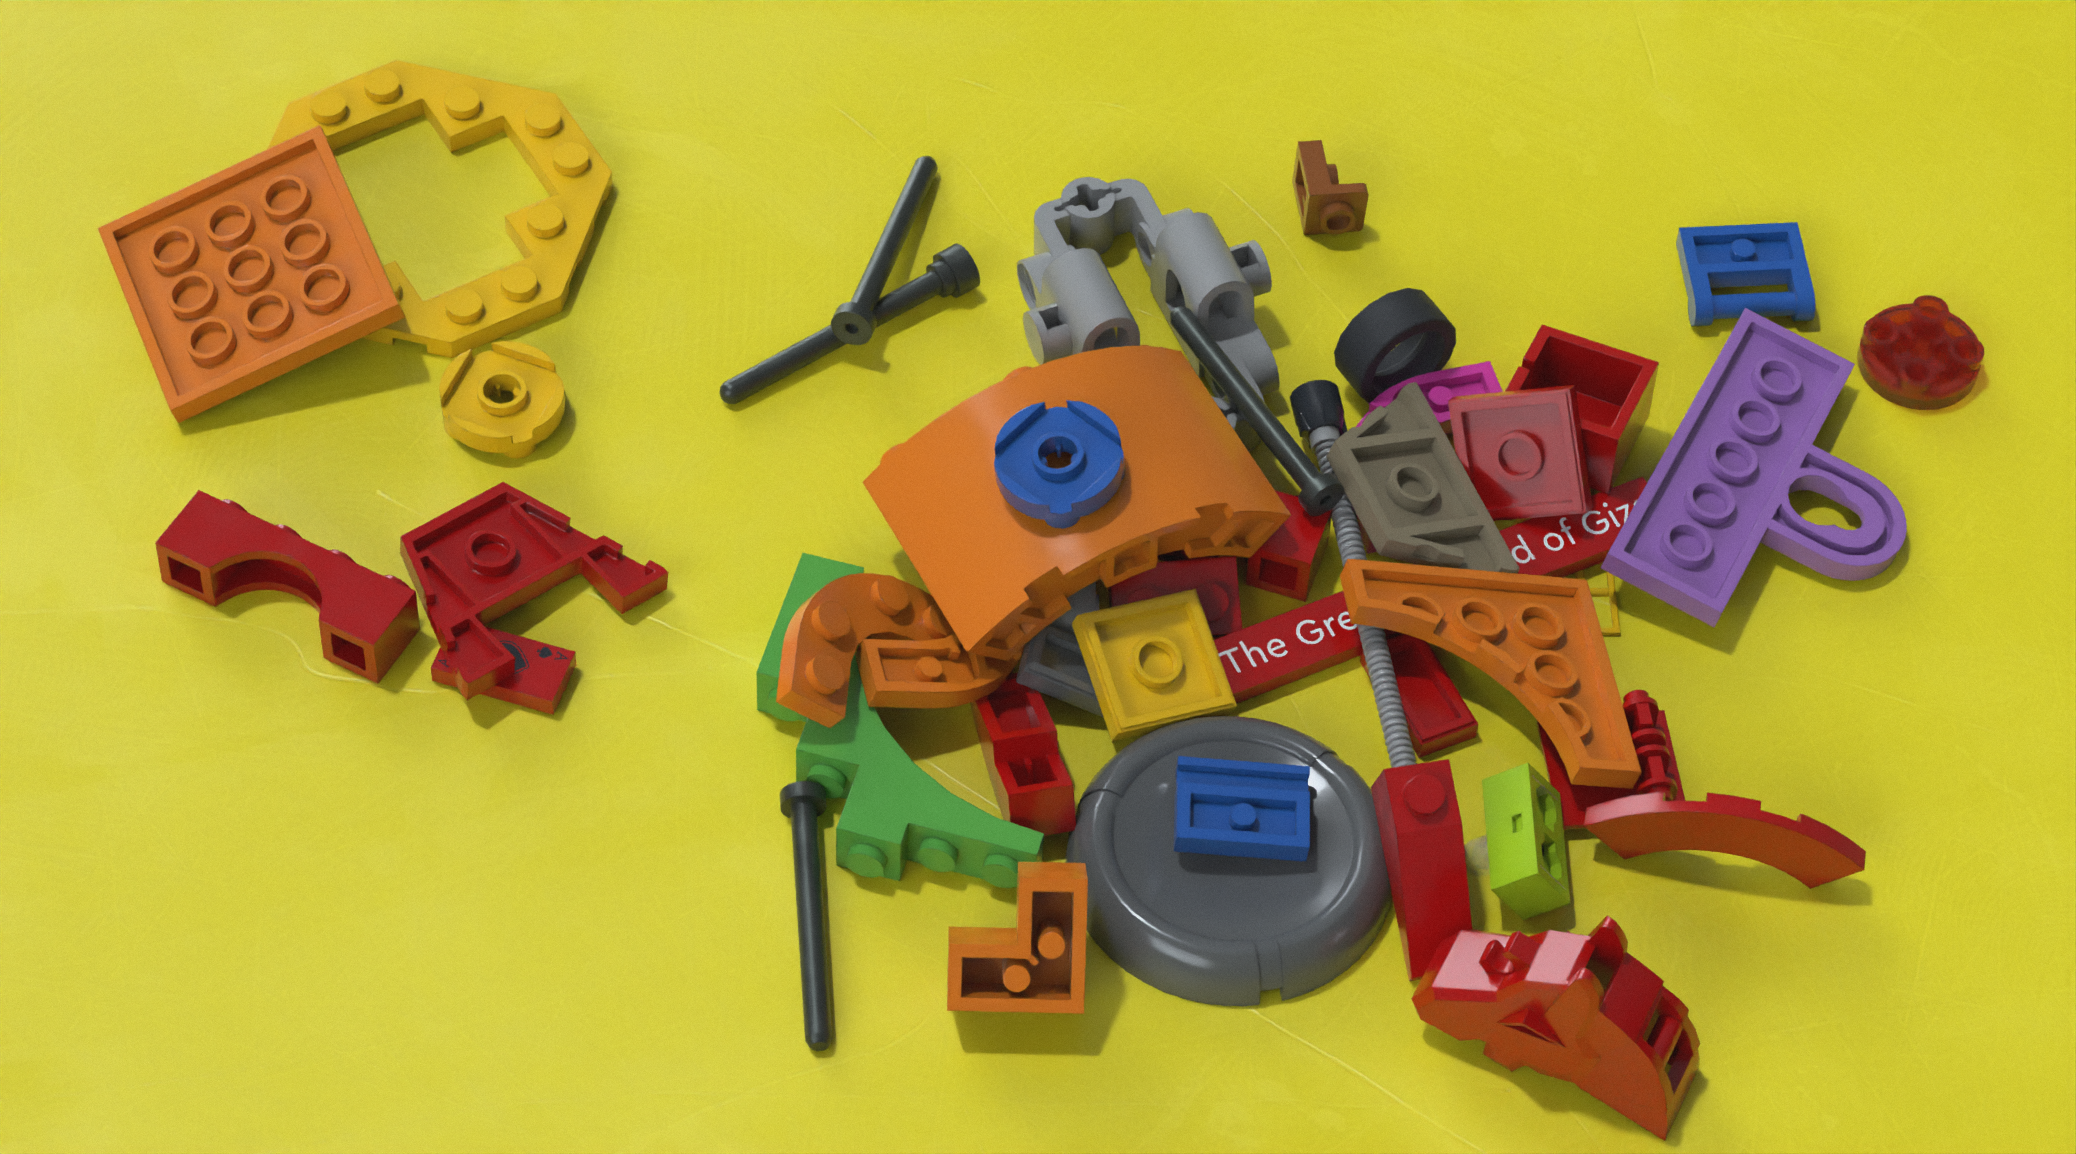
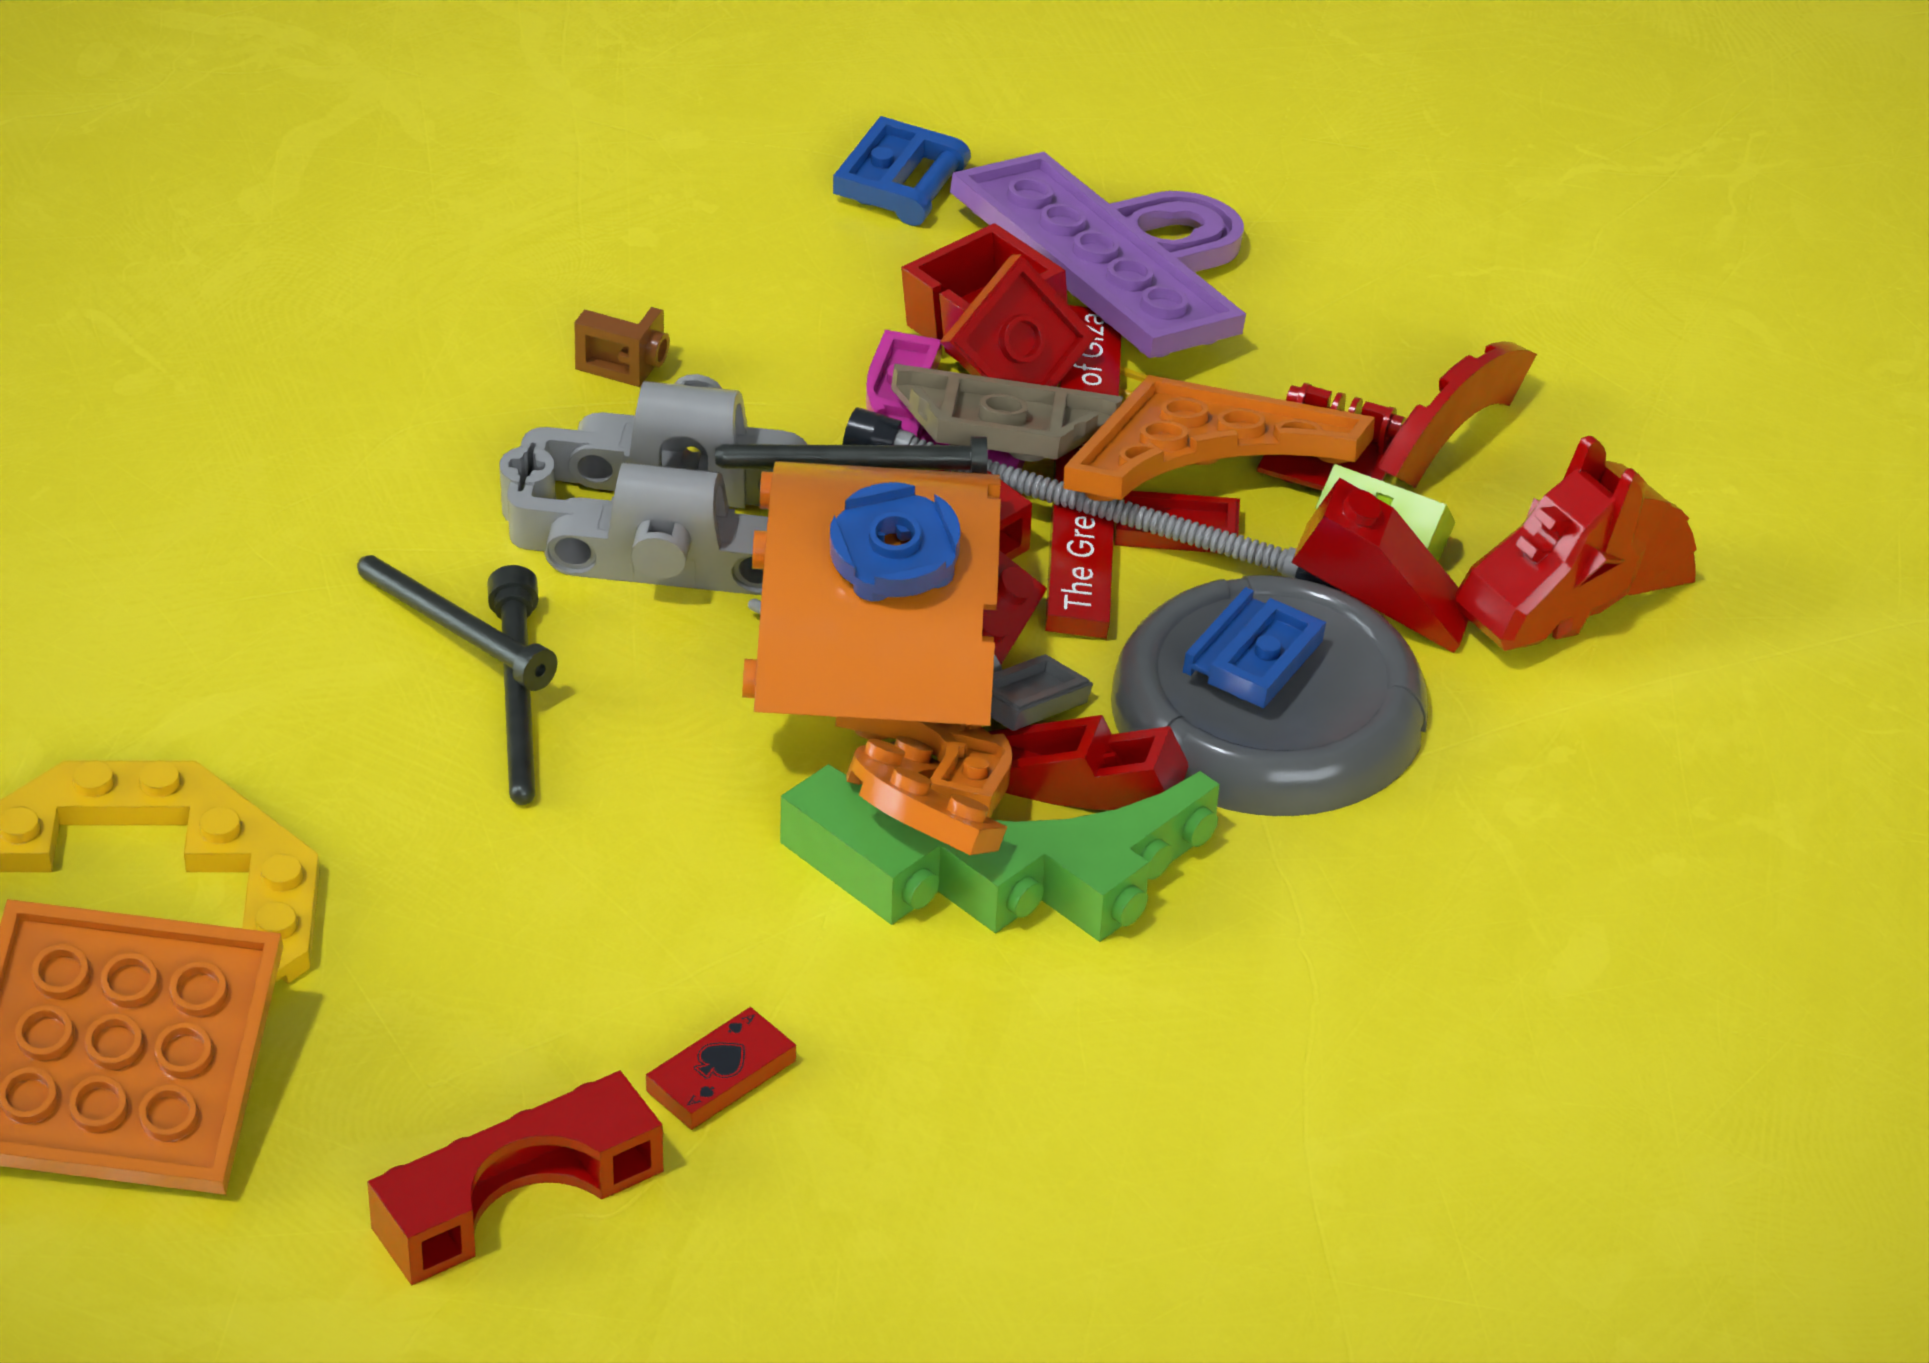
camera: 60 degrees left, 10 degrees down
red wing [400,482,669,701] -> none
yellow plate [439,341,565,459] -> none
pearl dark grey bar [780,781,832,1051] -> none
orange brick [947,862,1088,1014] -> none
yellow plate [1071,589,1237,742] -> none
black tyre [1334,288,1456,404] -> none
clear red tile [1857,295,1985,410] -> none

